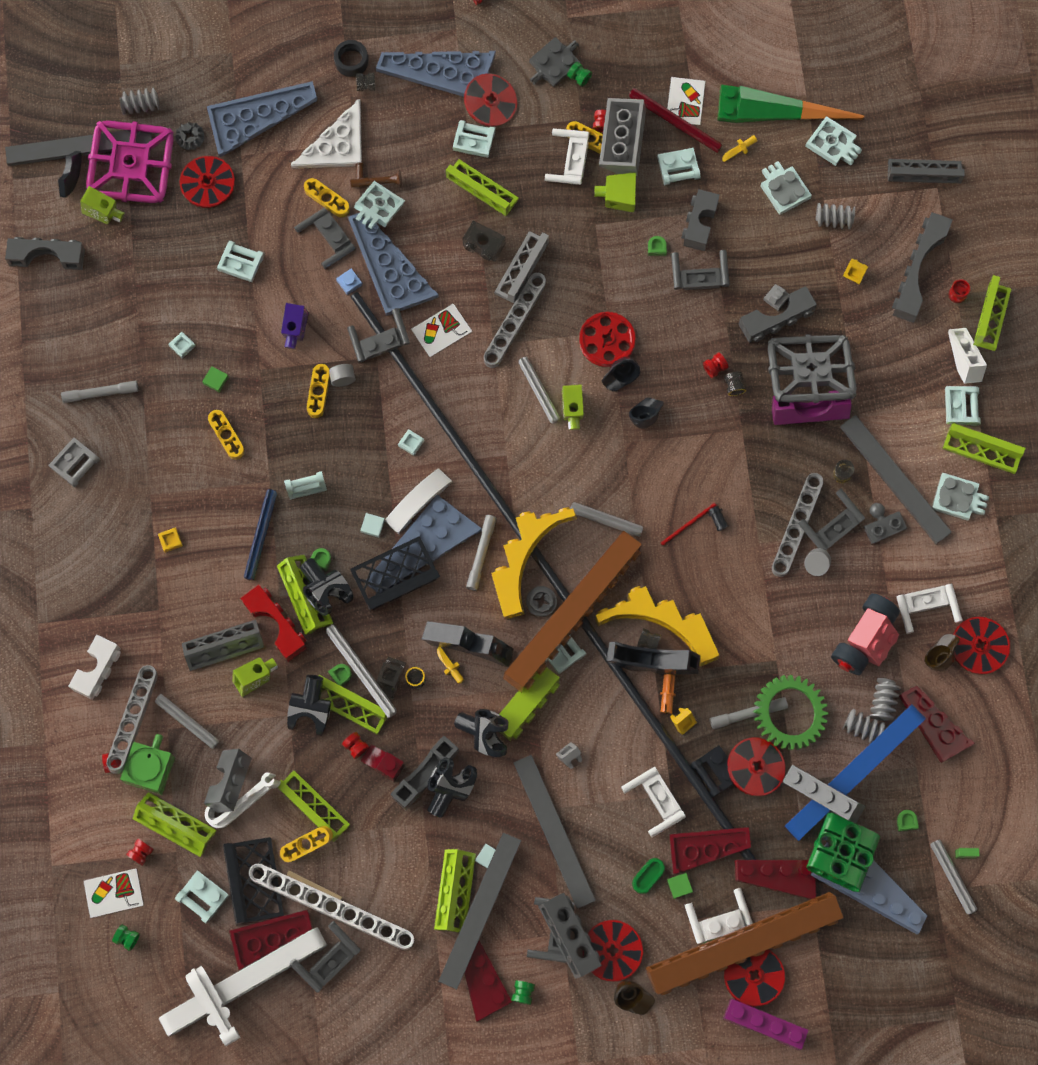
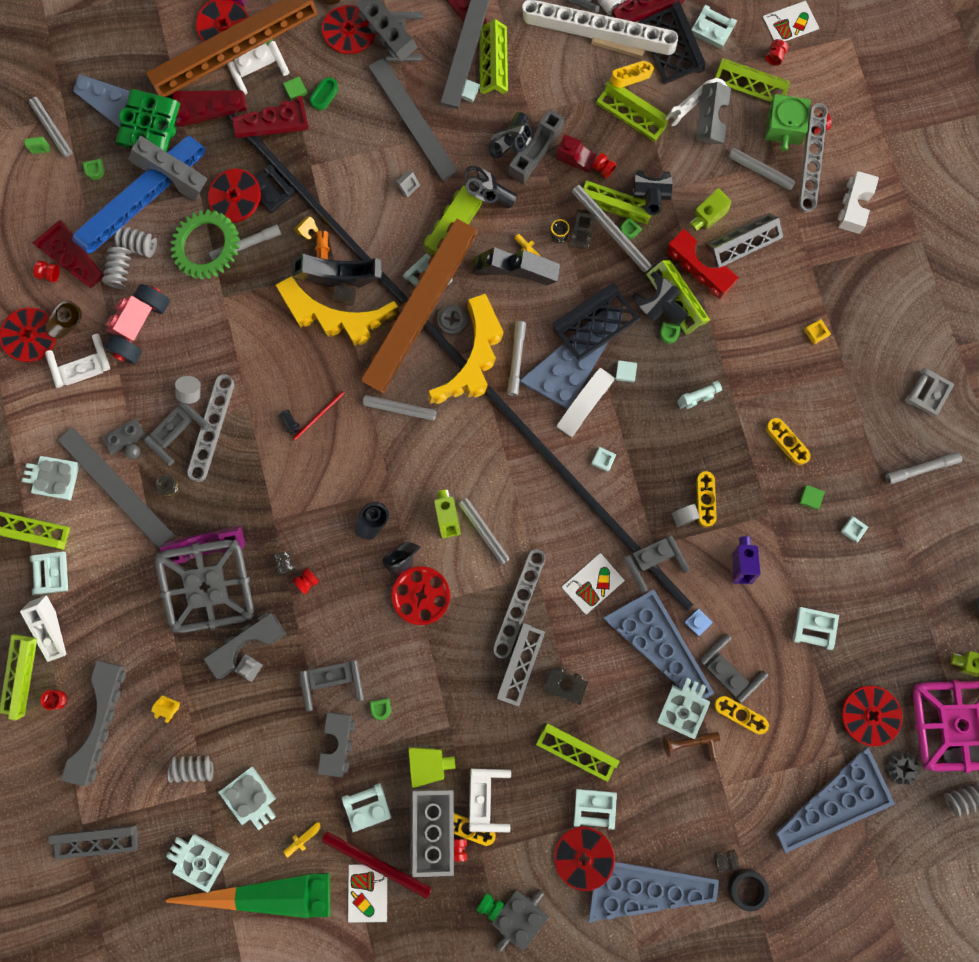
camera: 170 degrees right, 5 degrees up
dark blue axle [244,489,277,581] -> none
white tile [291,99,362,169] -> none
white plate [621,767,686,838] -> none
none -> red wheel [33,260,60,283]

